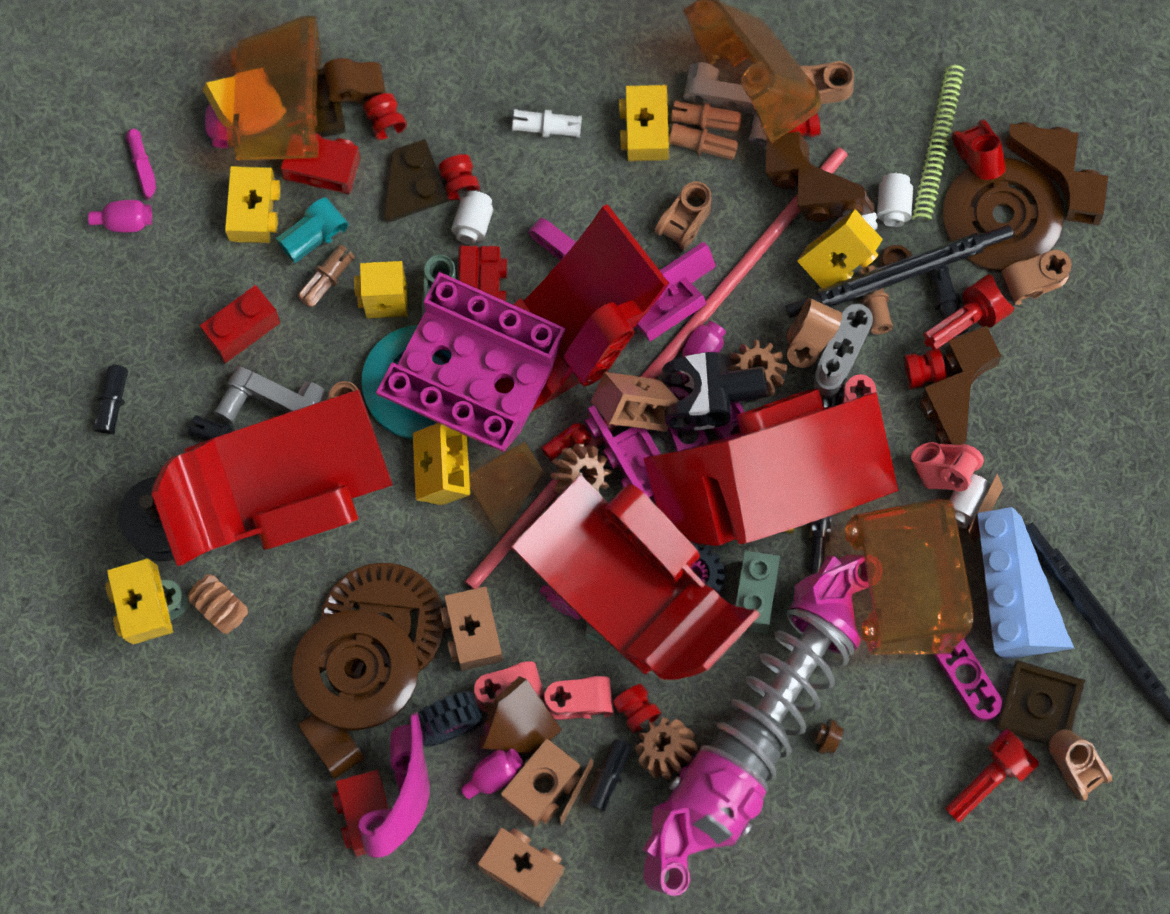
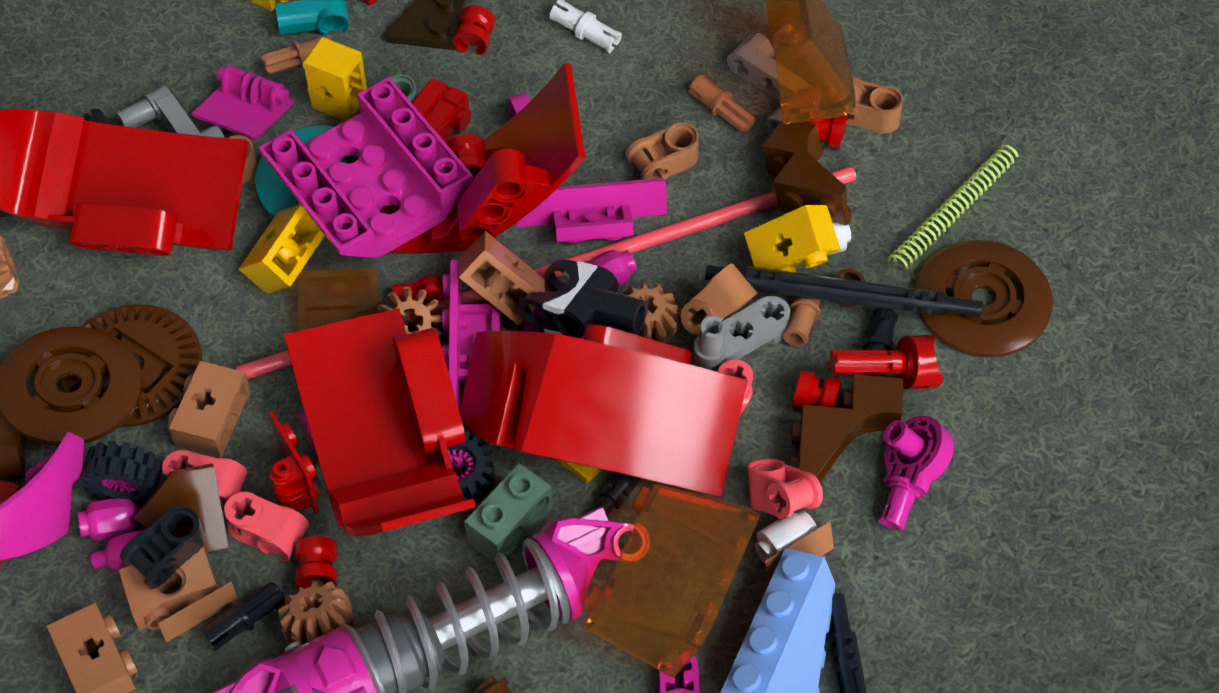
camera: 25 degrees right, 15 degrees down
black axle [93,364,128,435] -> none
red brick [200,285,280,364] -> none
white brick [451,191,493,245] -> none
yellow brick [619,85,669,161] -> none
nougat axle [672,100,741,132] -> none
white brick [877,173,913,227] -> none
red piece [951,119,1006,180] -> none
nougat piece [1001,250,1072,305] -> none
reddish brown arch [1006,122,1108,225] -> none
none -> dark pink plant [77,498,143,542]
none -> black piece [120,506,205,589]
none -> dark pink hinge [191,65,295,141]
none -> red hinge [269,411,322,514]
none -> red wheel [448,134,486,180]
none -> dark pink pin [878,415,954,532]

